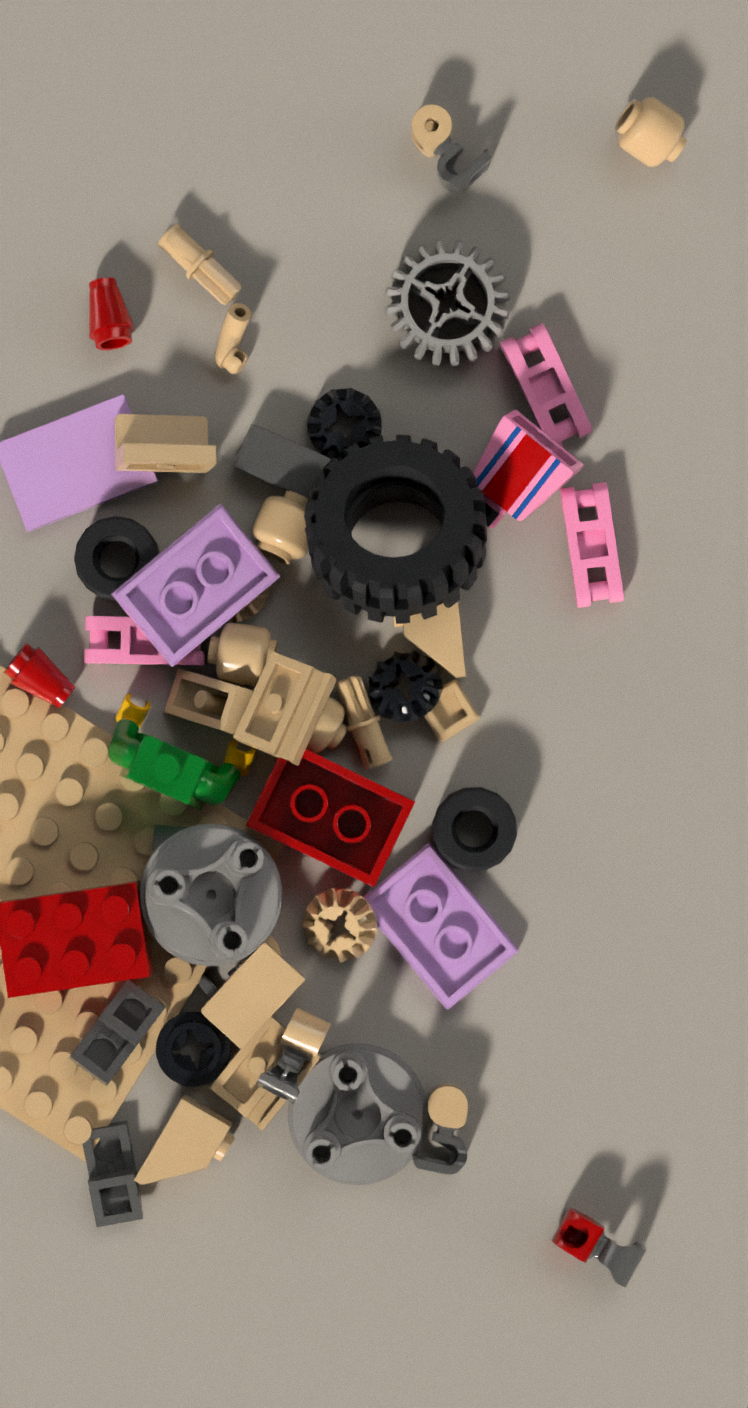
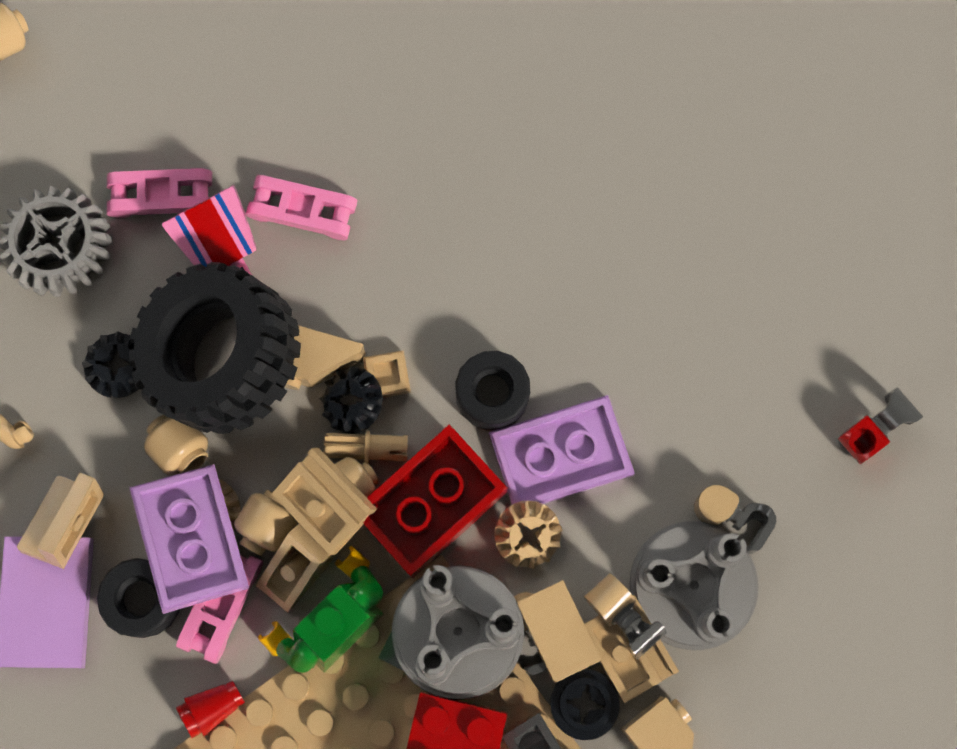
camera: 70 degrees left, 10 degrees down
dark grey slope [232,424,331,500] -> none

